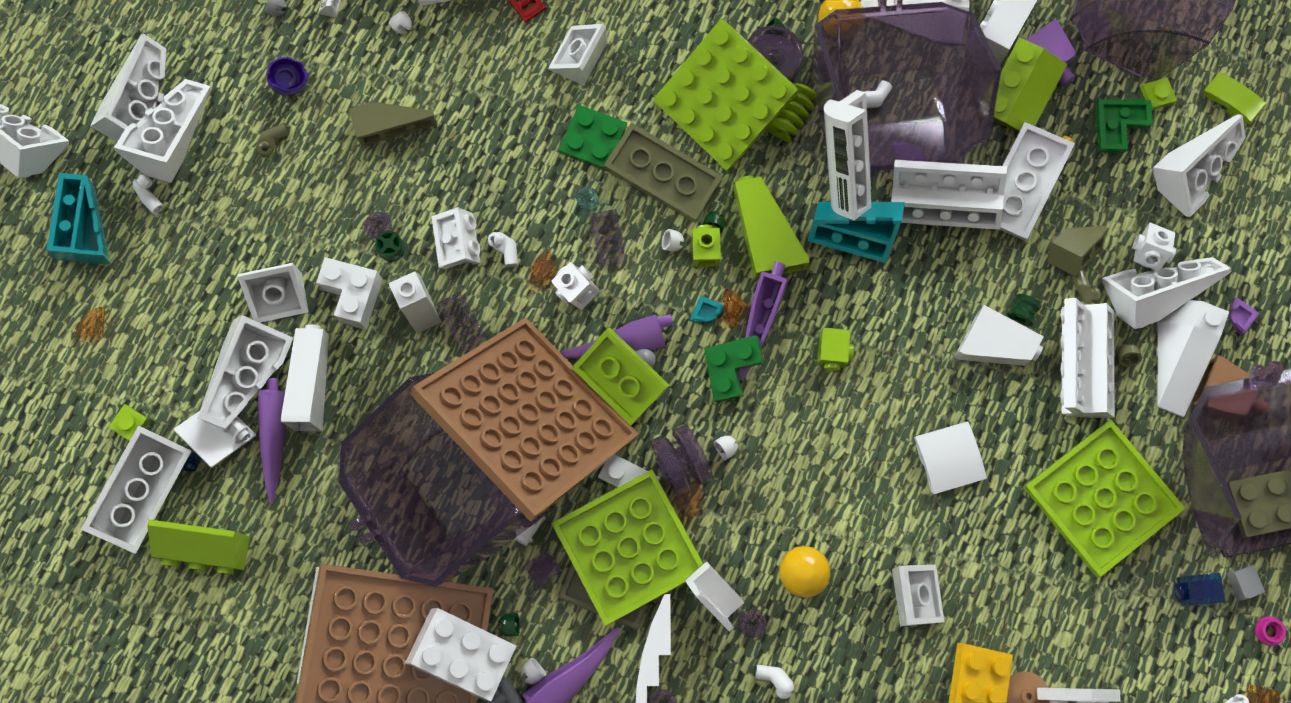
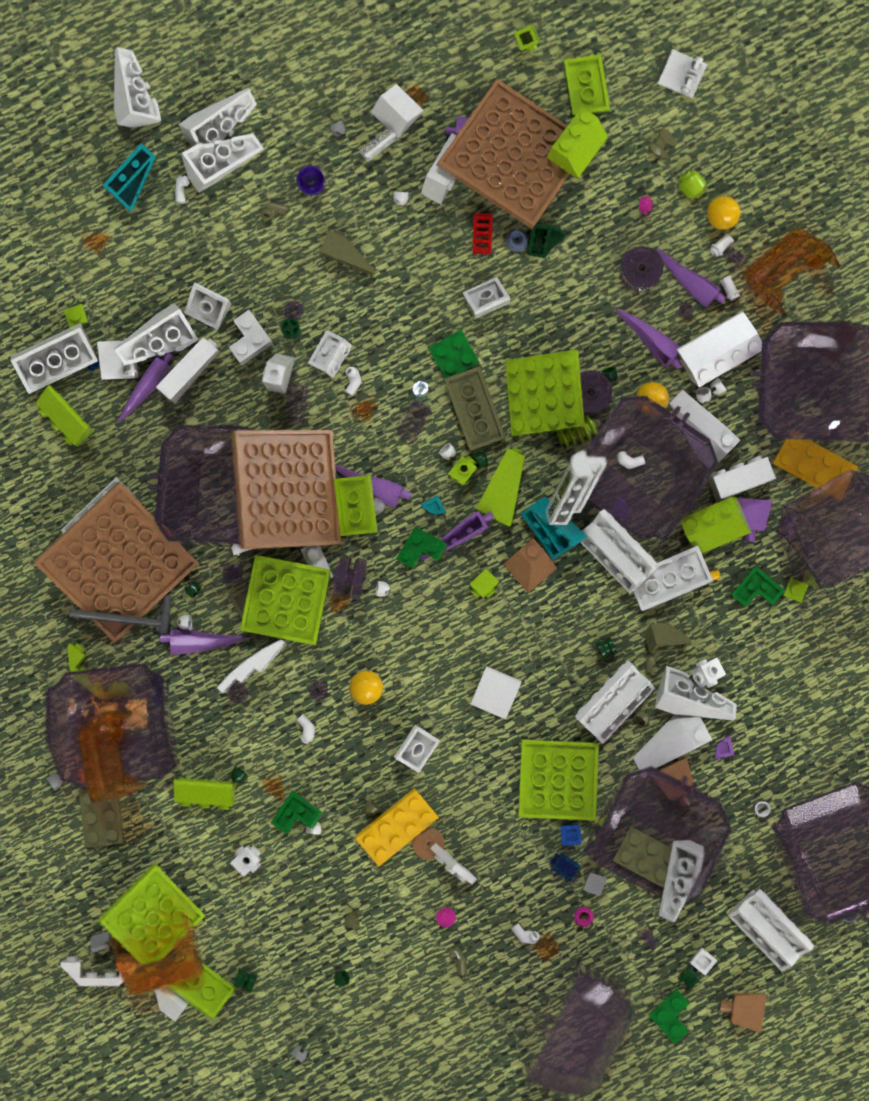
camera: 35 degrees right, 10 degrees up
white brick [405,608,516,701] -> none
white brick [551,262,600,310] -> none
white panel [685,562,744,632] -> none
clear orange tile [722,289,747,327] -> none
white slope [954,305,1044,366] -> none
white wedge [1153,114,1246,217] -> none
lime slope [1204,72,1266,125] -> none
none -> medium nougat slope [504,538,557,593]
none -> blue plate [560,824,581,846]

